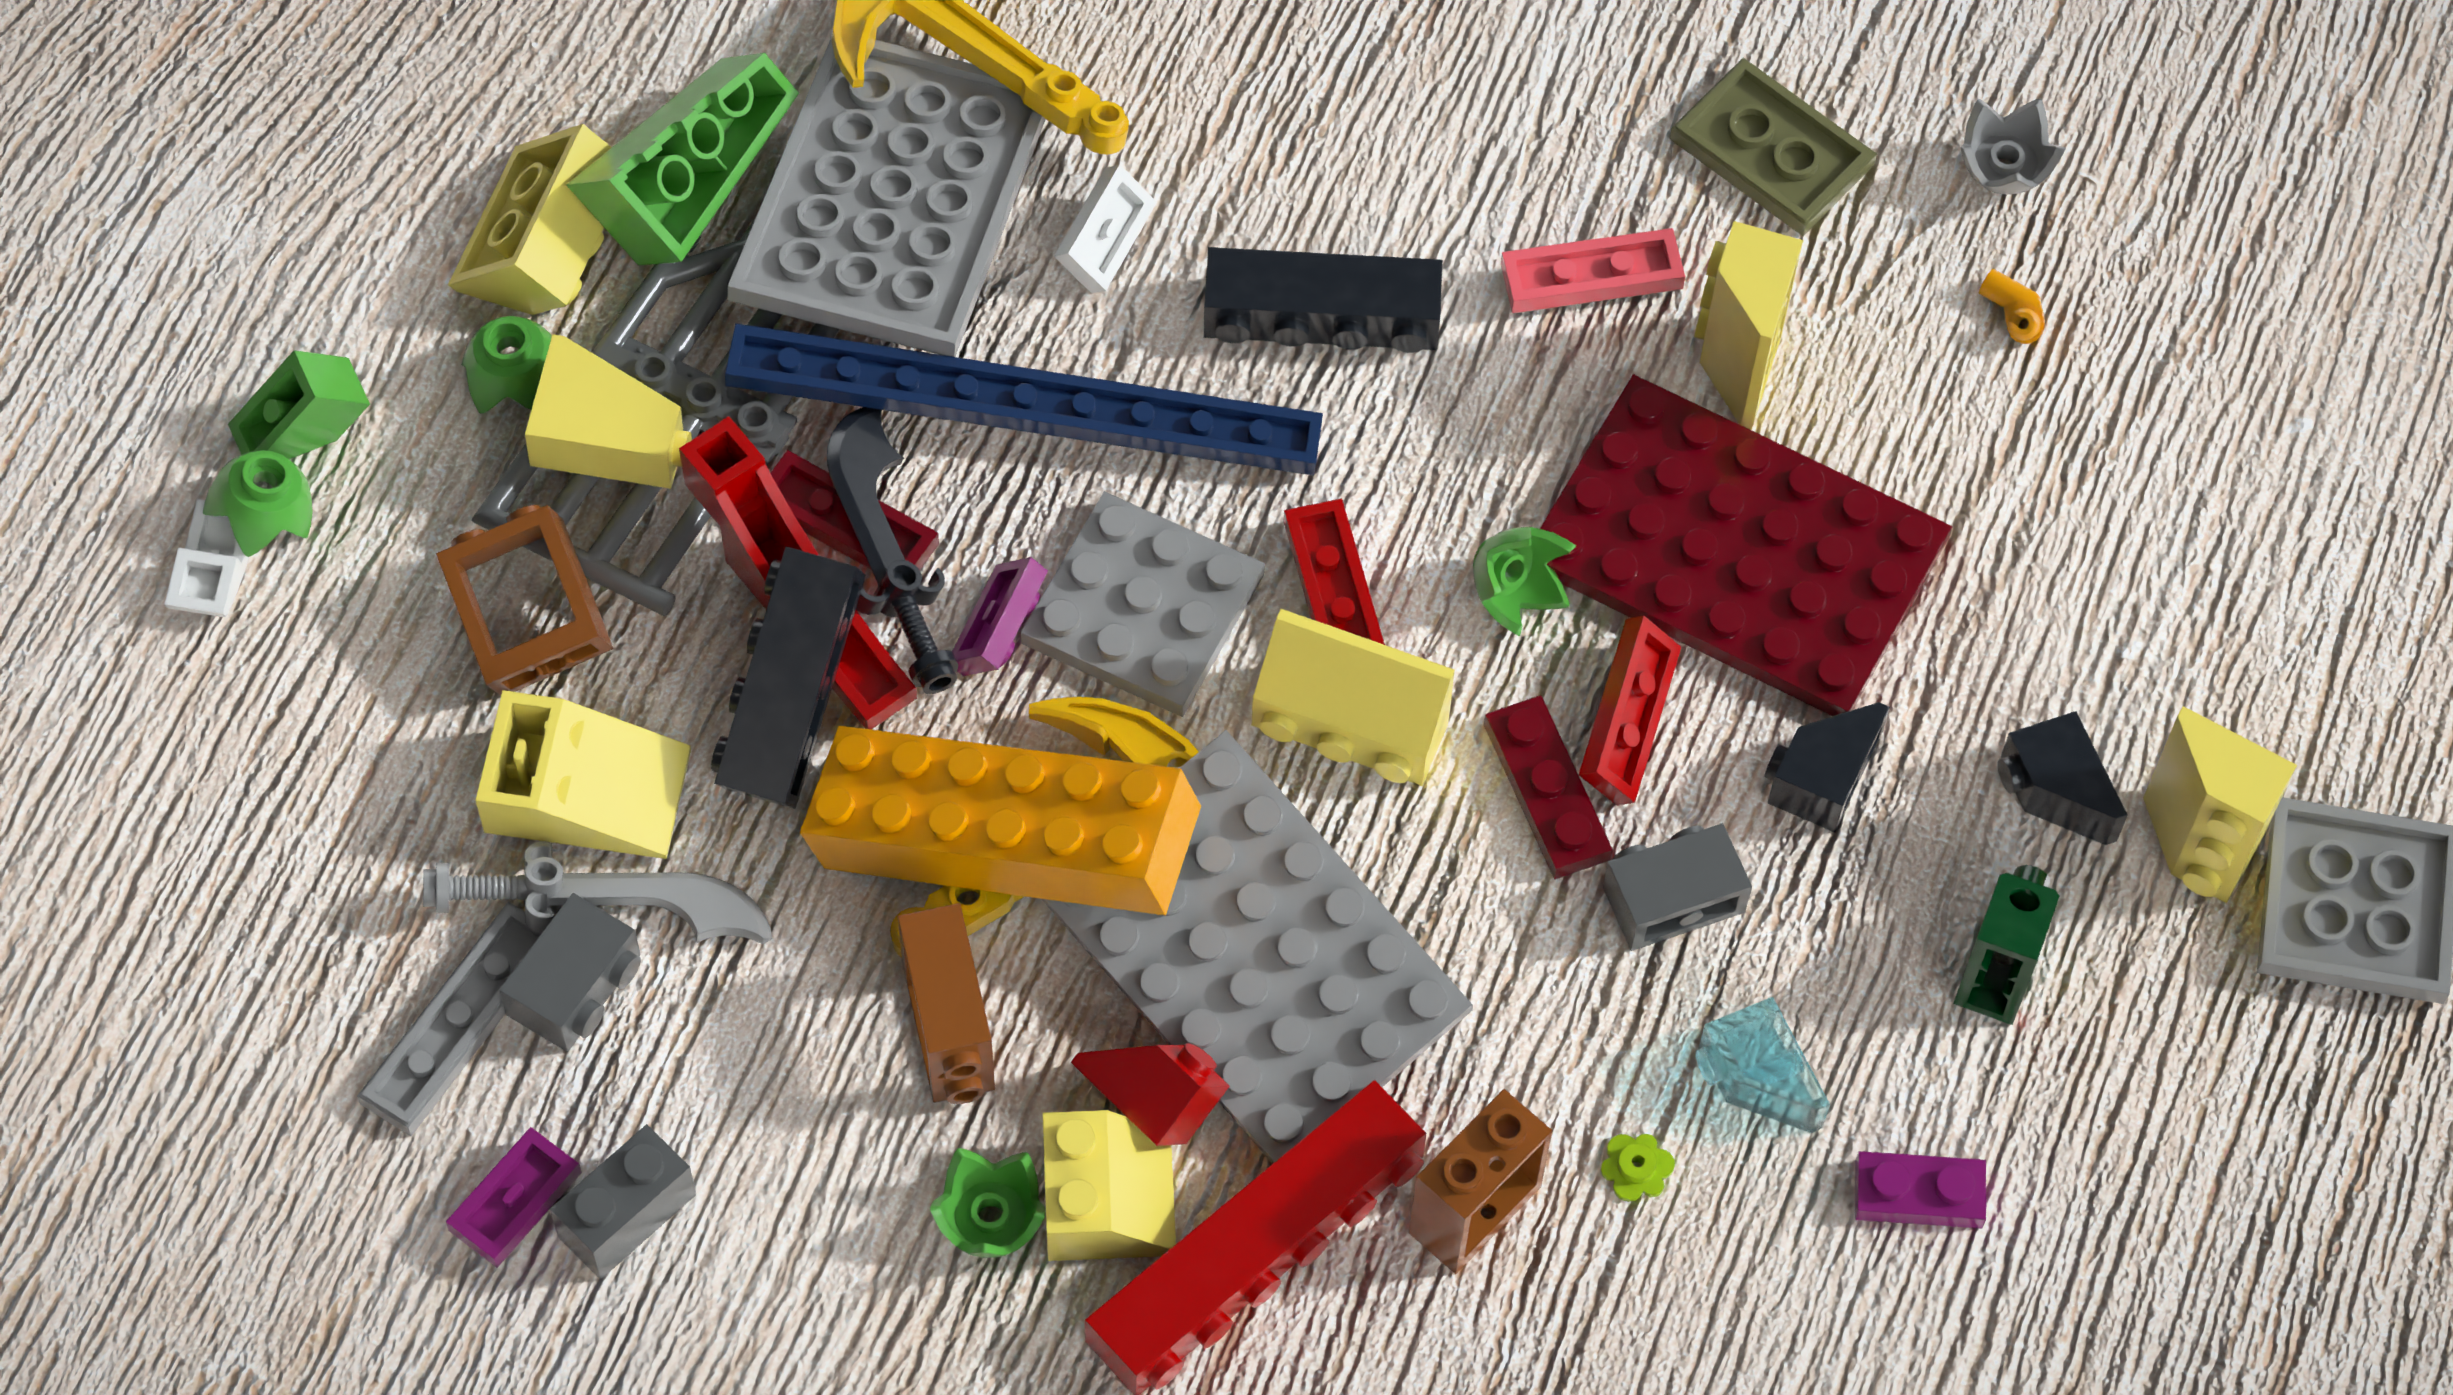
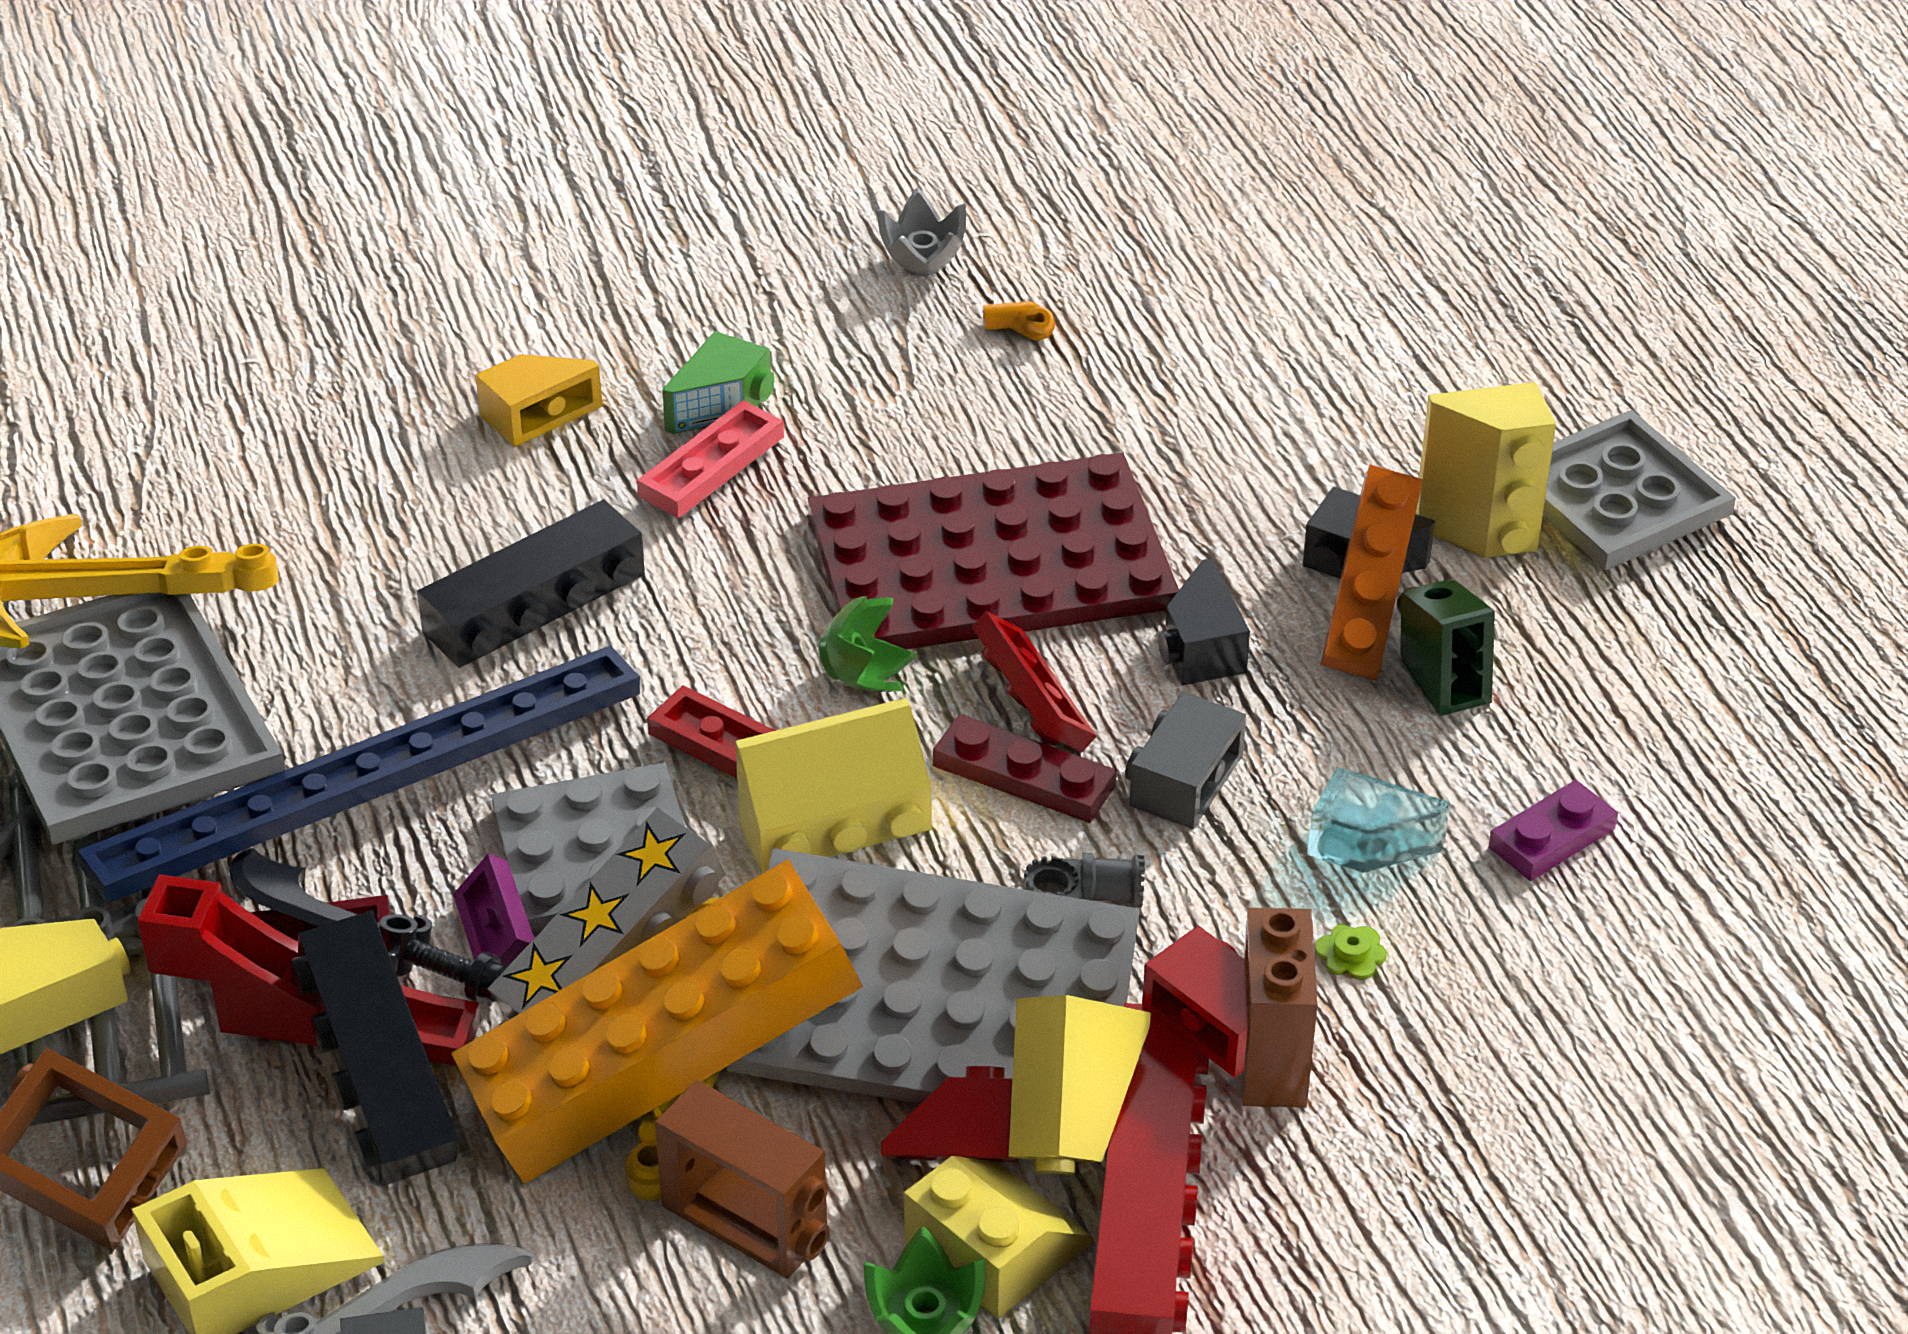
camera: 40 degrees left, 20 degrees down
white plate [1054,165,1157,293] -> none
olive tile [1670,57,1877,237] -> none
light yellow slope [1694,221,1803,430] -> none
none -> yellow slope [475,354,602,447]
none -> light grey brick [488,807,726,1019]
none -> bright green slope [662,331,775,434]
none -> light yellow slope [1009,995,1151,1175]
none -> dark grey connector [1023,853,1145,908]
none -> red slope [1142,925,1248,1078]
none -> orange plate [1320,464,1423,680]

